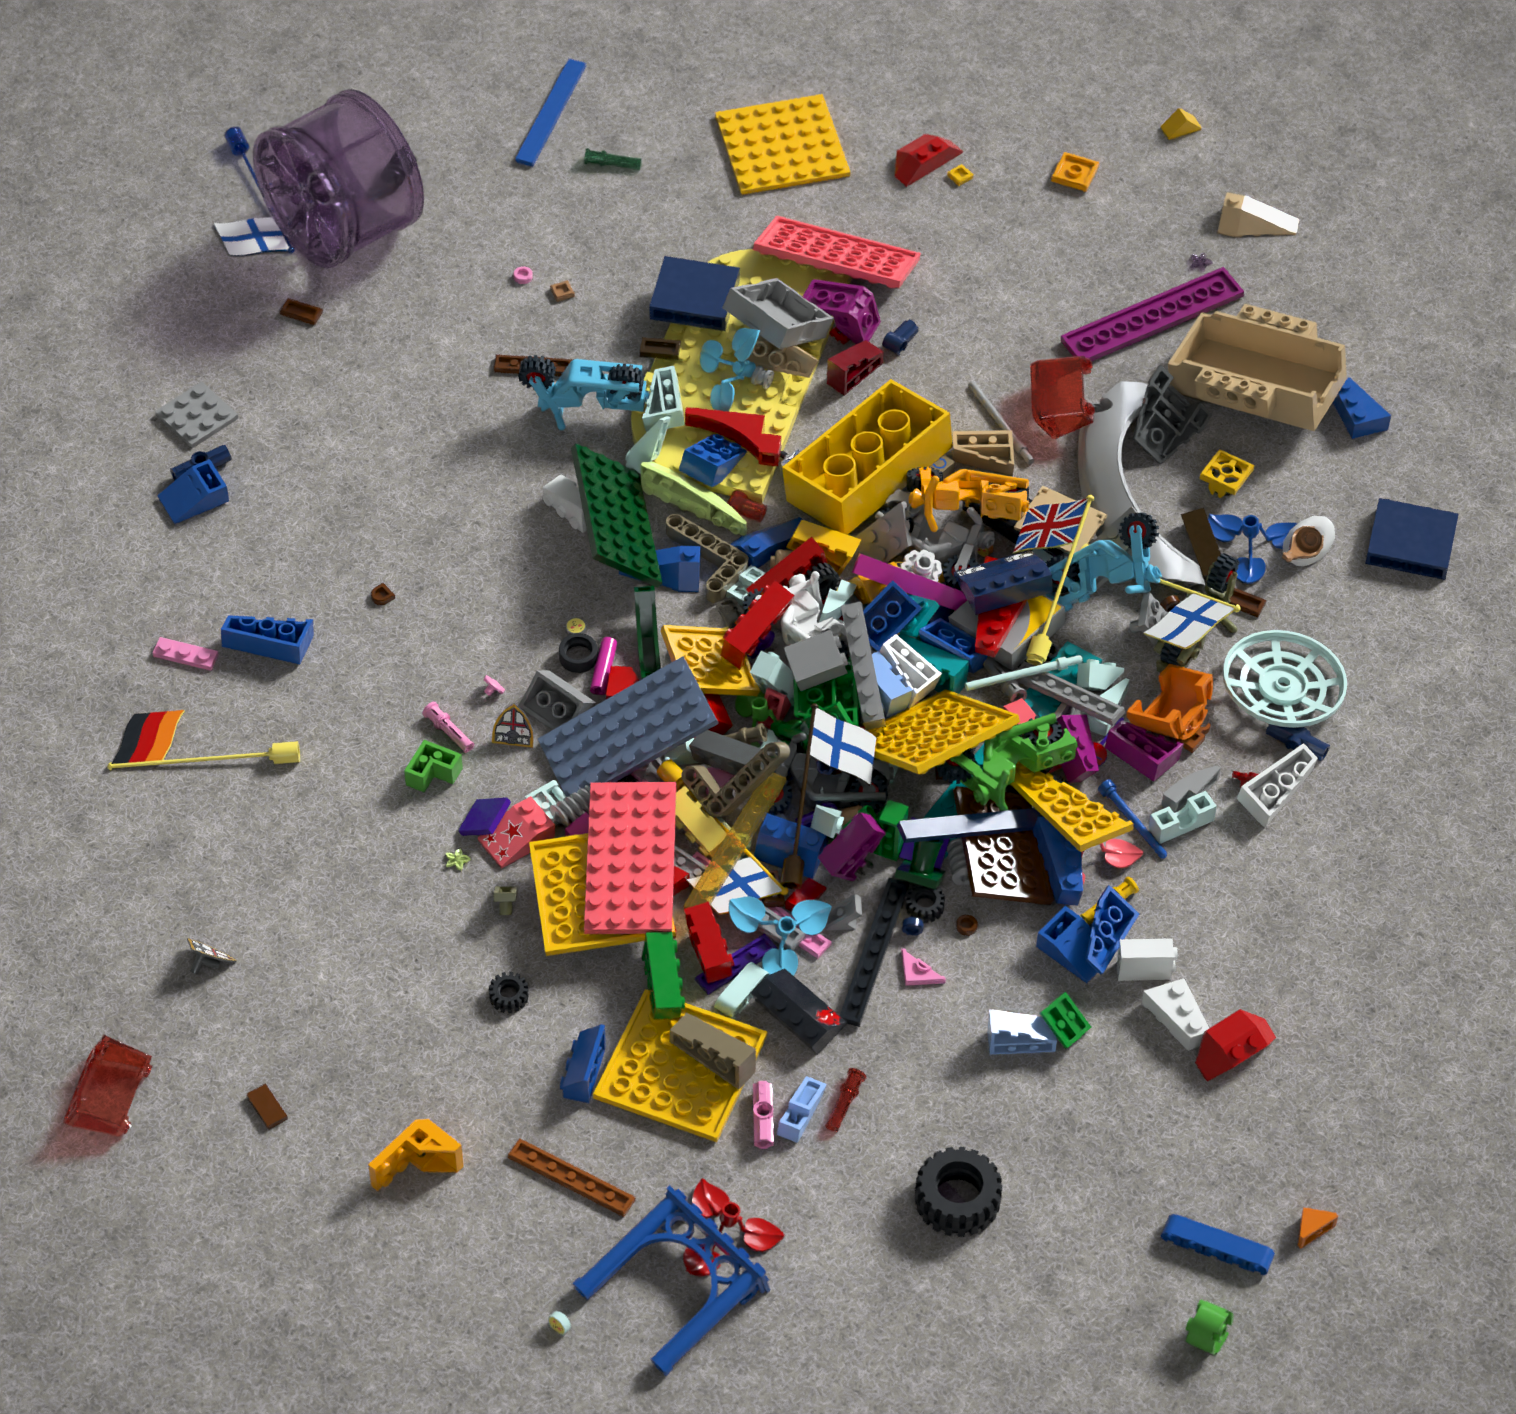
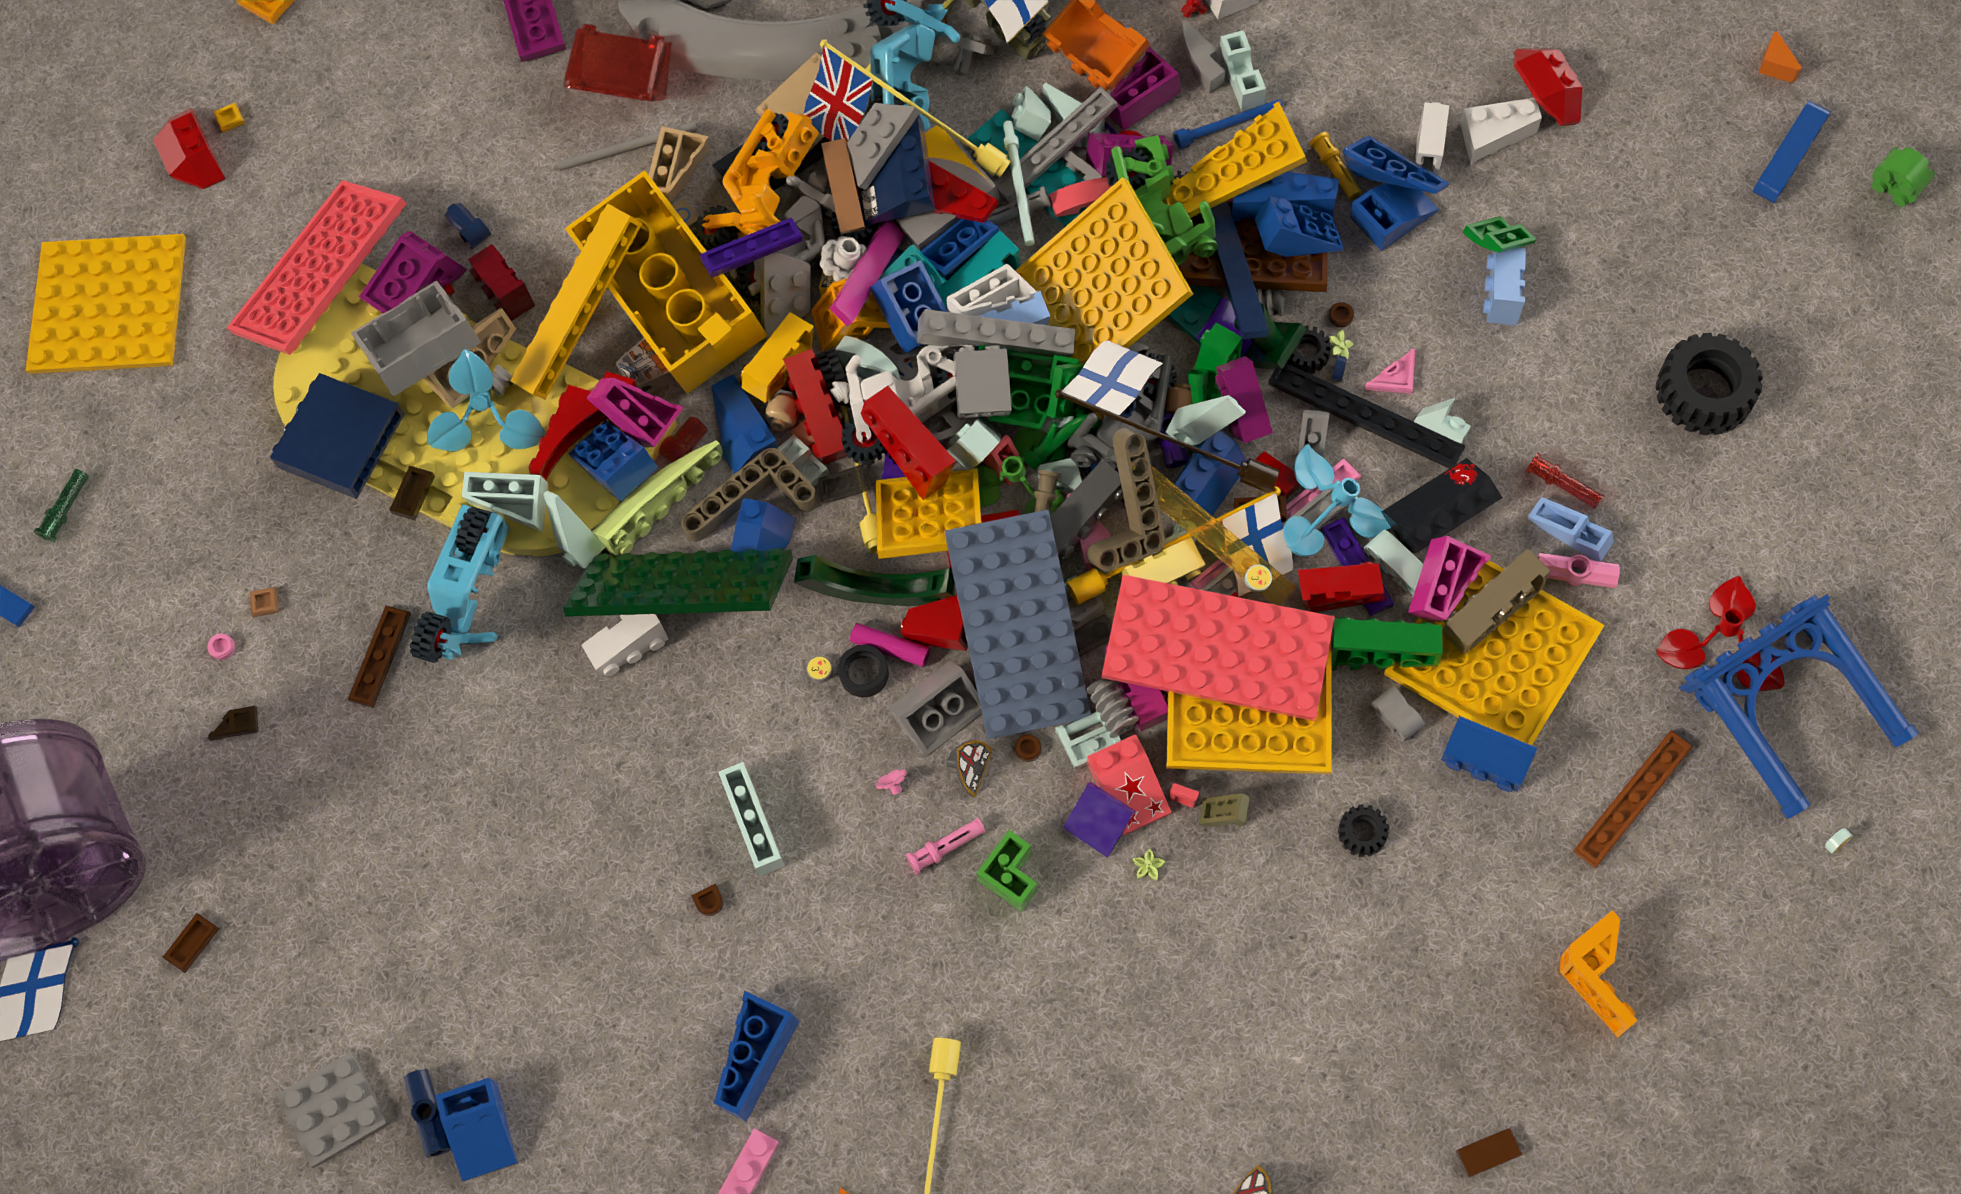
camera: 70 degrees left, 15 degrees up
none -> dark brown tile [208,705,259,741]
none -> yellow brick [511,203,642,400]
none -> dark pink wedge [586,378,684,447]
none -> yellow tile [697,312,734,349]
none -> dark purple tile [700,217,803,278]
none -> light aqua brick [718,762,785,877]
none -> medium nougat slope [821,138,865,234]
none -> light grey wing [846,103,921,190]
none -> reddish brown tile [1015,734,1042,762]
none -> coral tile [1170,783,1199,808]
none -> light yellow tile [1244,565,1272,593]
none -> blue slope [1255,196,1343,257]
none -> yellowish green plant [1329,330,1353,360]
none -> light grey axle [1371,687,1425,742]
none -> dark pink wedge [1408,536,1491,622]
none -> light aqua slope [1414,398,1471,443]

